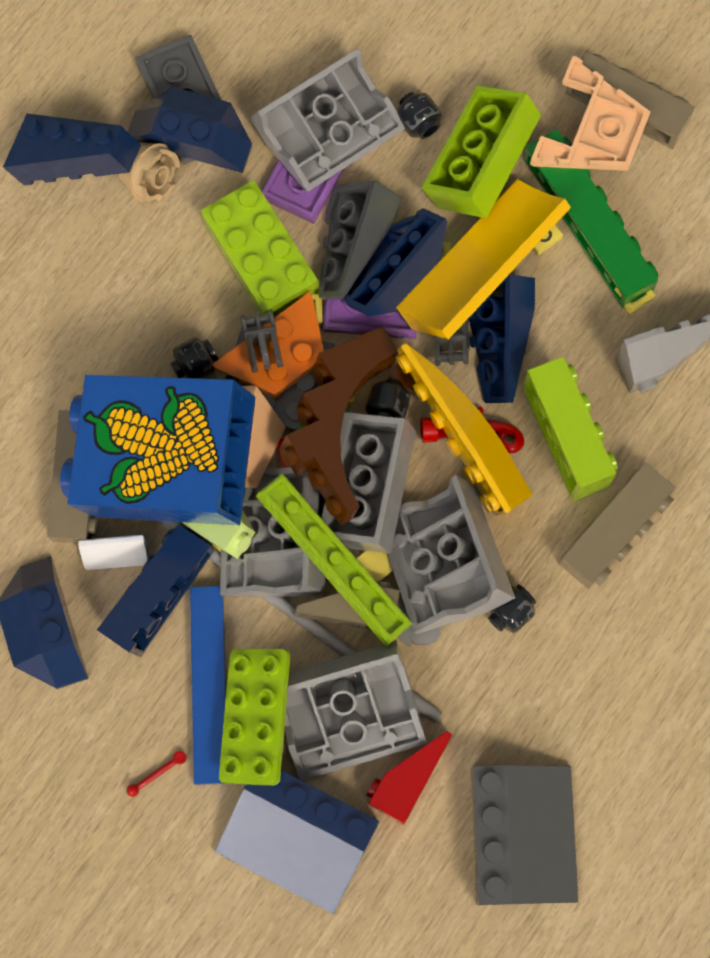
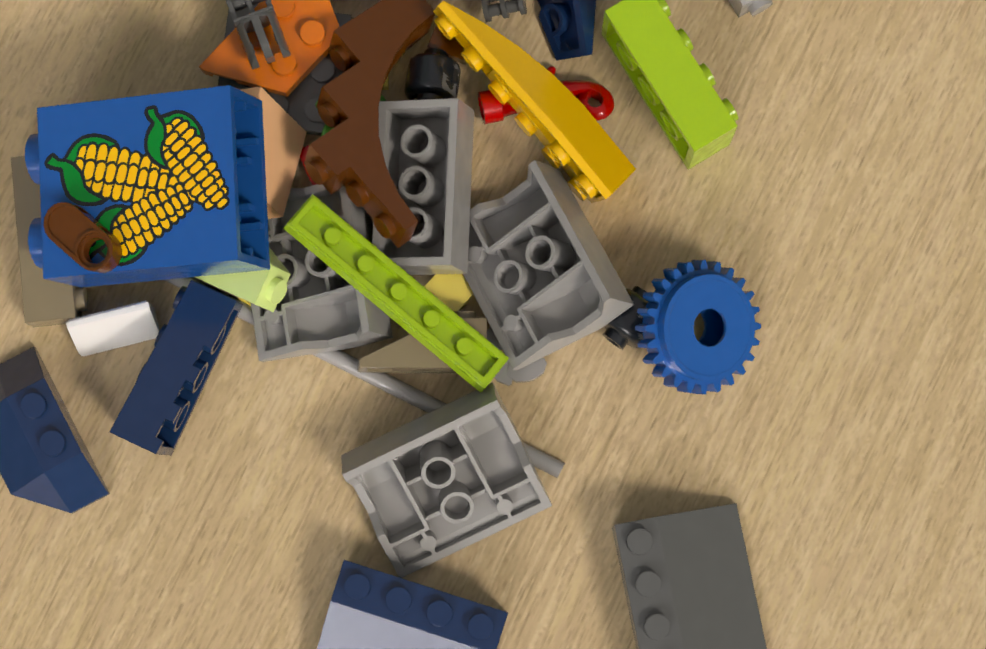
camera: 10 degrees left, 5 degrees up
red hinge [126,751,187,797] -> none
black head [170,337,219,379] -> none
blue tile [190,586,226,785] -> none
lime bracket [219,649,290,786] -> none
red slope [366,731,452,825] -> none
dark tan brick [559,462,676,589] -> none
none -> reddish brown piece [43,202,122,273]
none -> blue gear [635,260,761,395]

